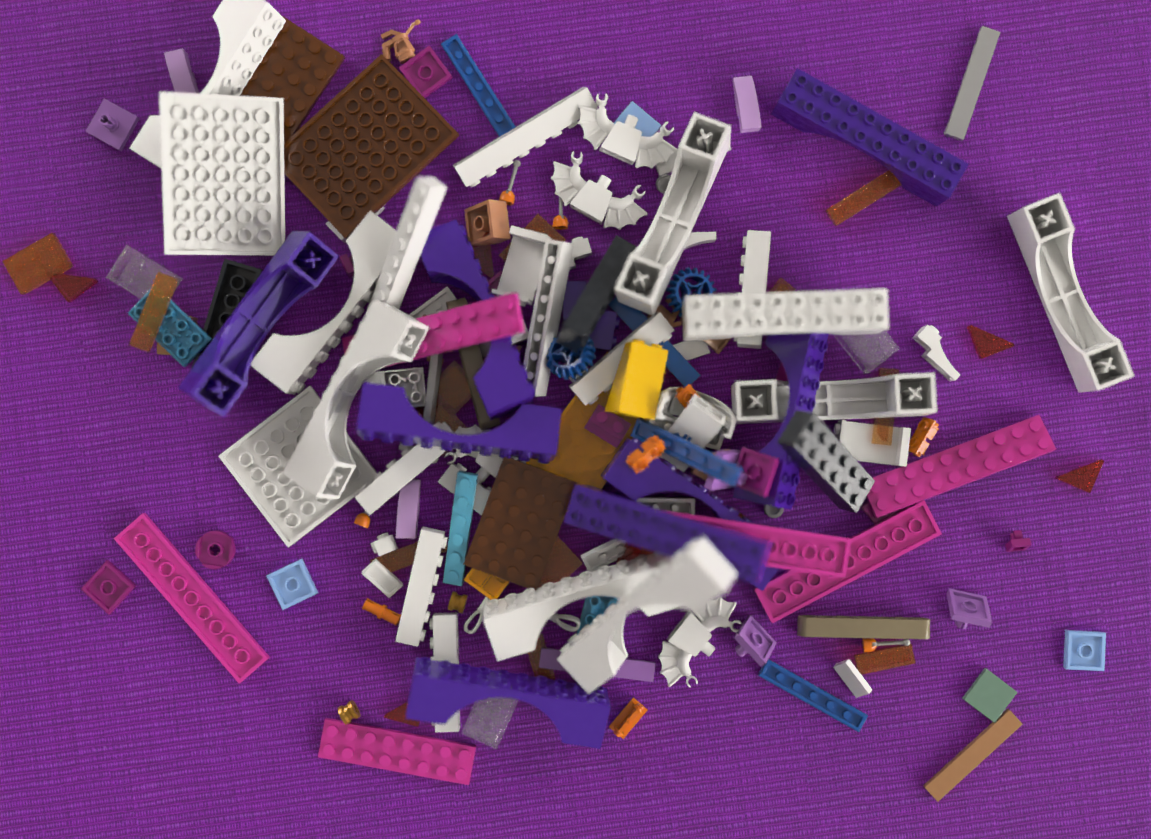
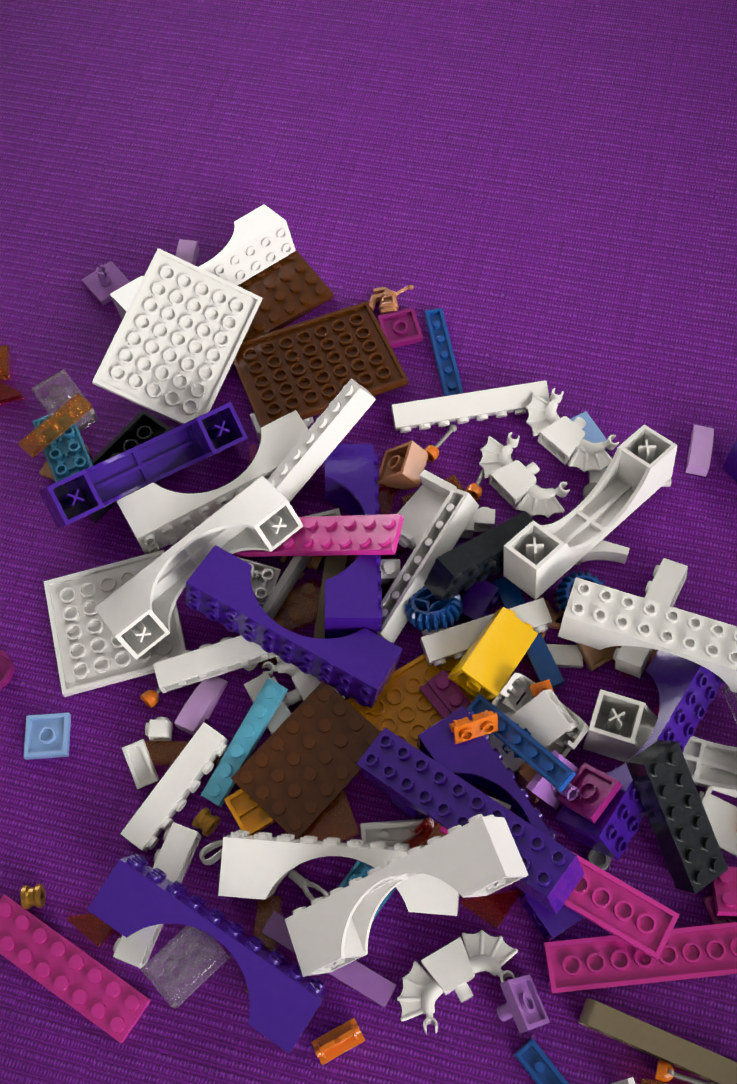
camera: 30 degrees right, 25 degrees down
orange pin [362,598,401,626] -> none

